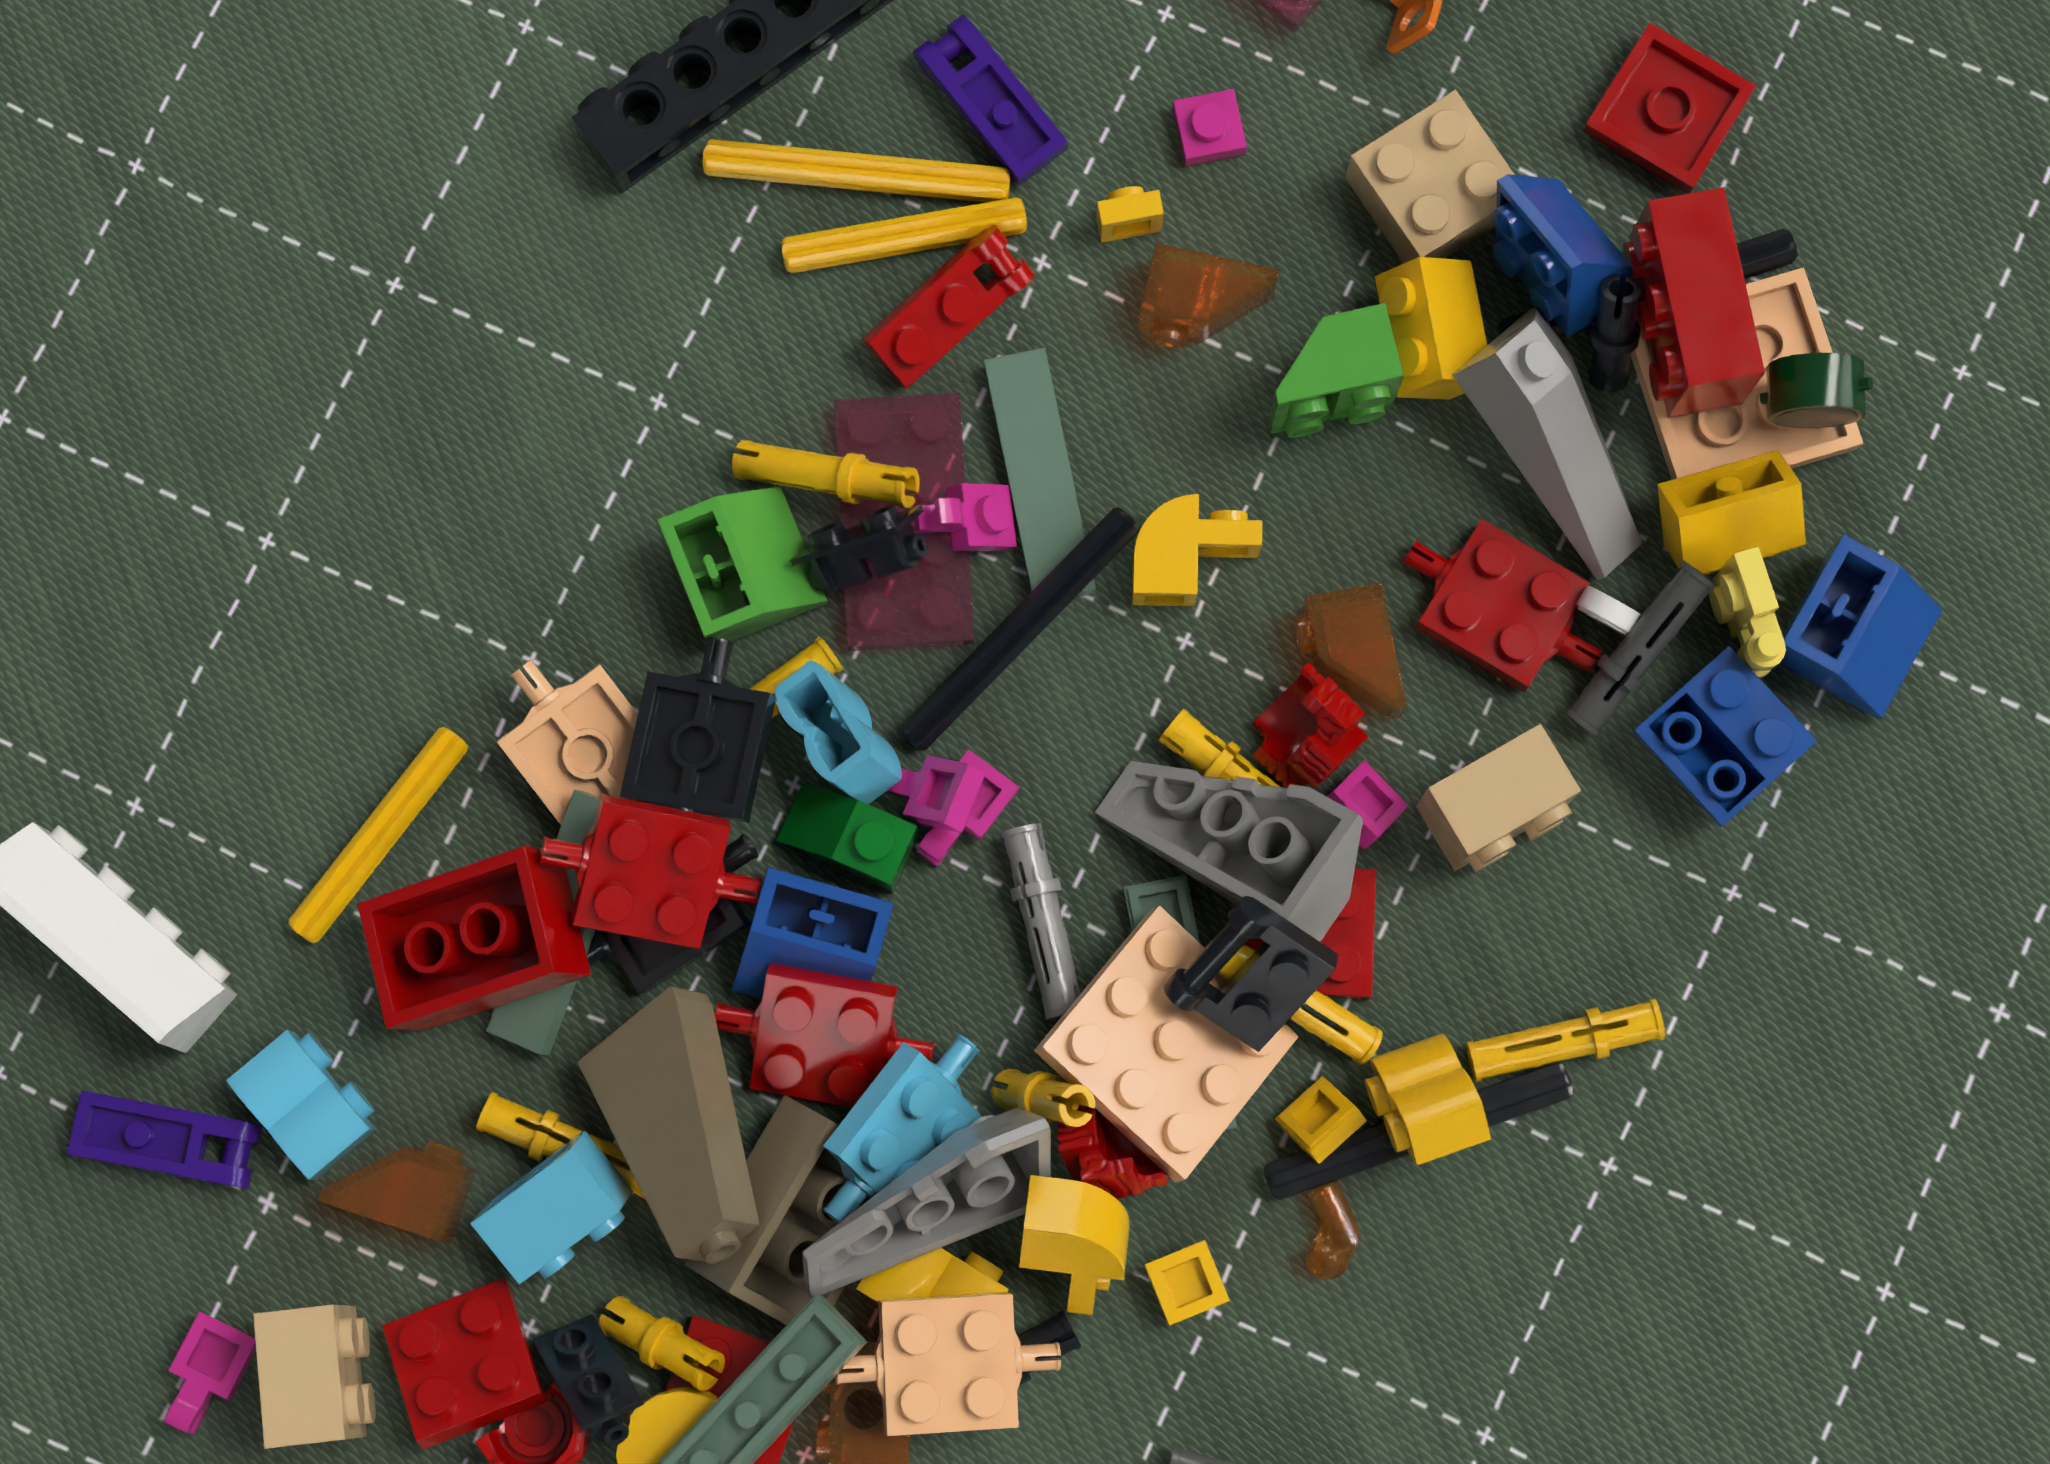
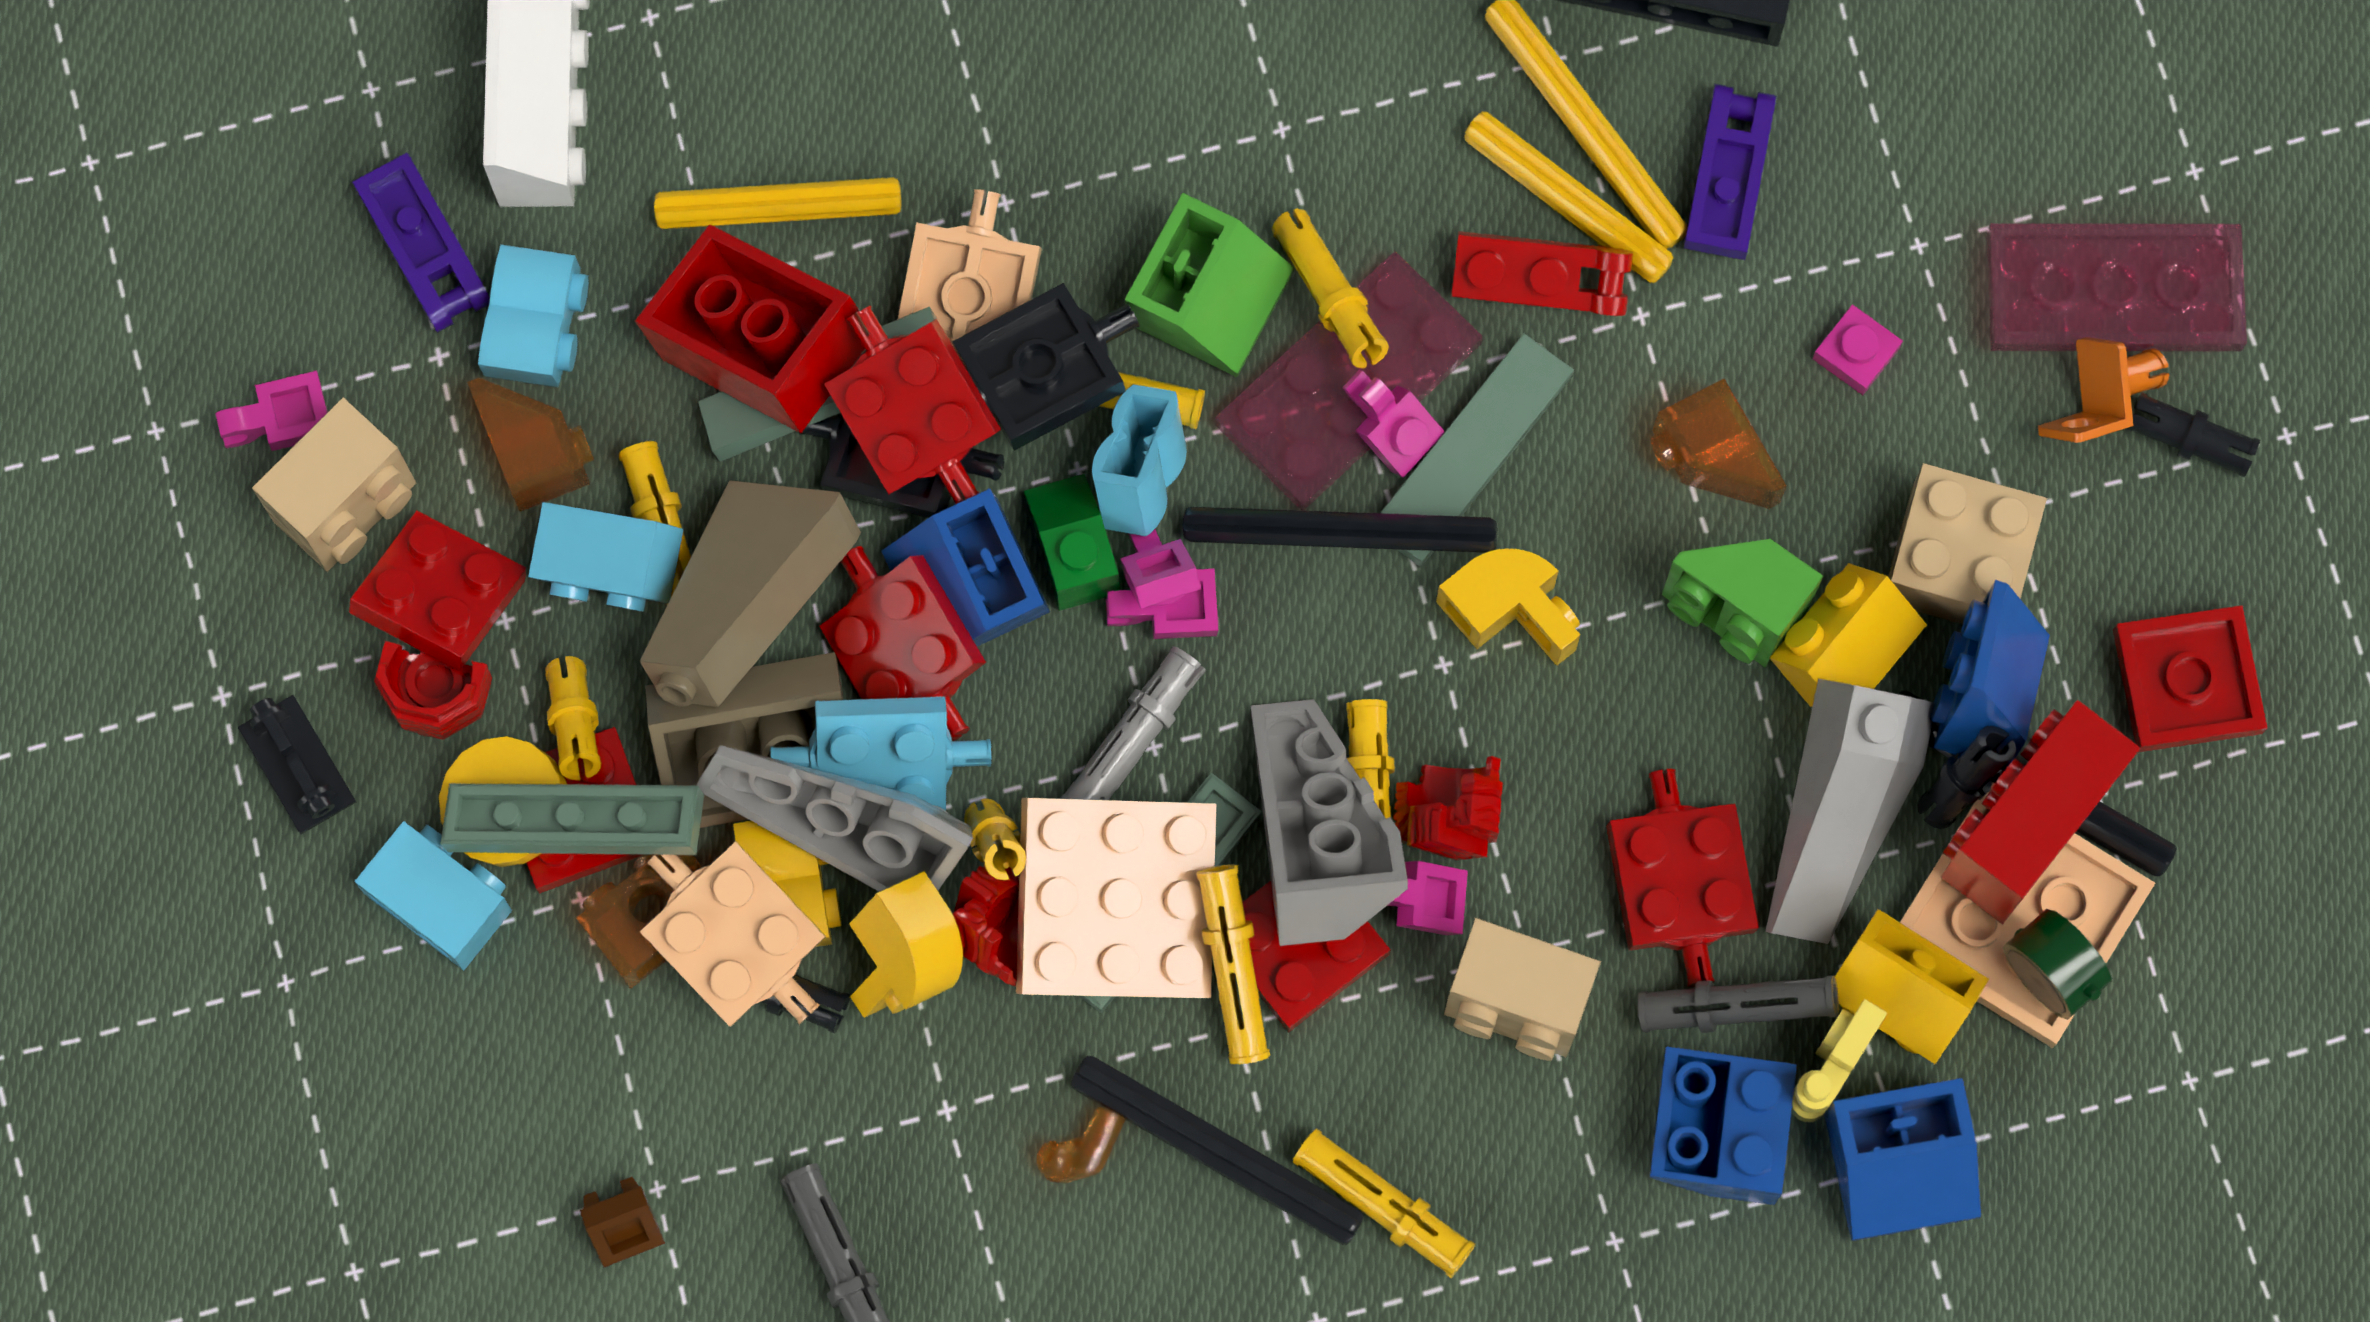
camera: 50 degrees right, 5 degrees down
black hinge [532,1314,644,1446] -> none
black hinge [790,505,928,593] -> none
yellow plate [1096,186,1164,243] -> none
yellow plate [1144,1240,1230,1326] -> none
black plate [1164,896,1338,1052] -> none
yellow tile [1275,1076,1367,1164] -> none
clear orange slope [1294,583,1407,719] -> none
yellow brick [1365,1033,1491,1166] -> none
white tile [1576,585,1642,636] -> none

